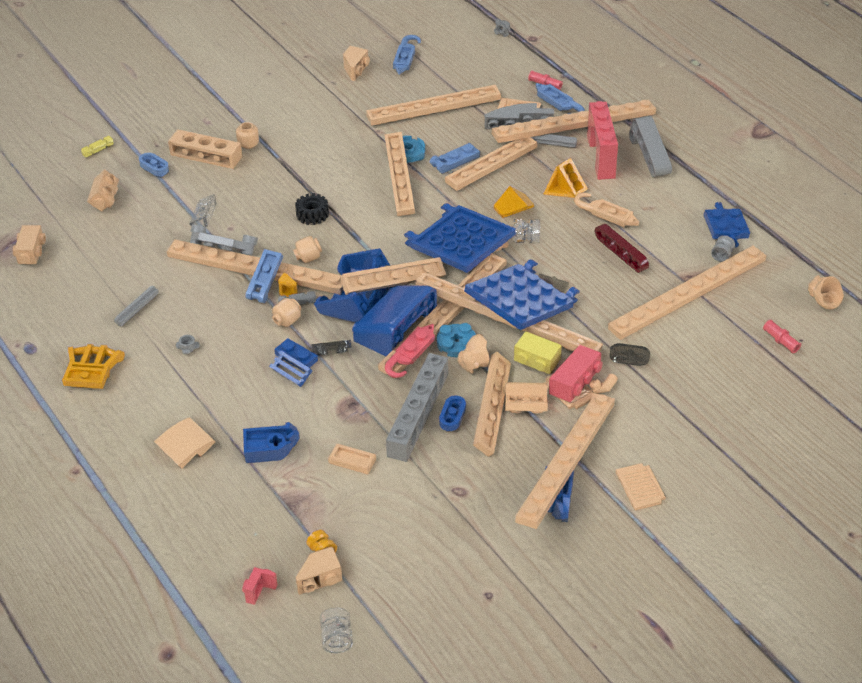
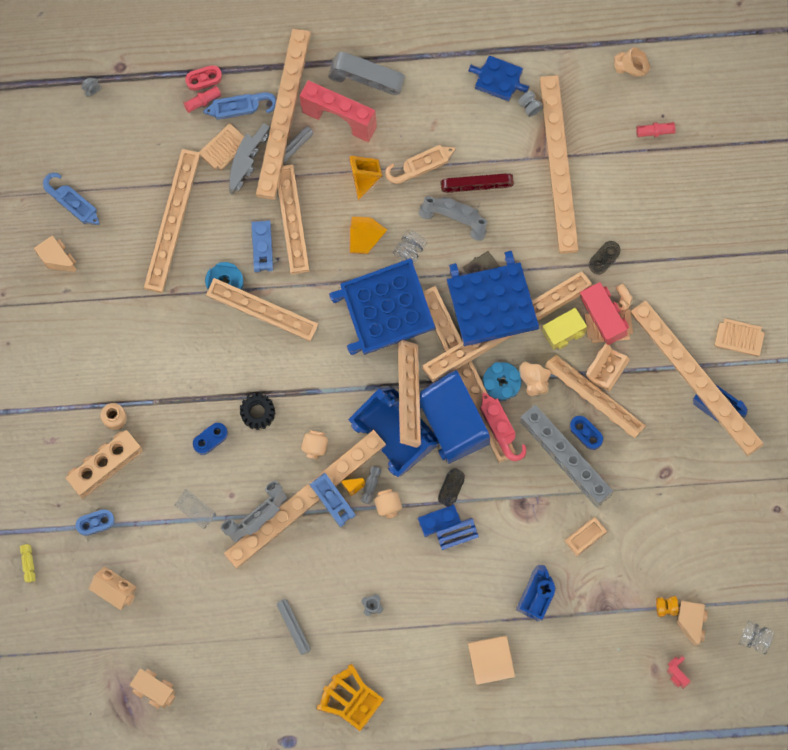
camera: 55 degrees left, 30 degrees up
none -> coral plate [185,65,222,91]
none -> blue plate [193,423,228,455]
none -> light grey plate [419,196,487,241]

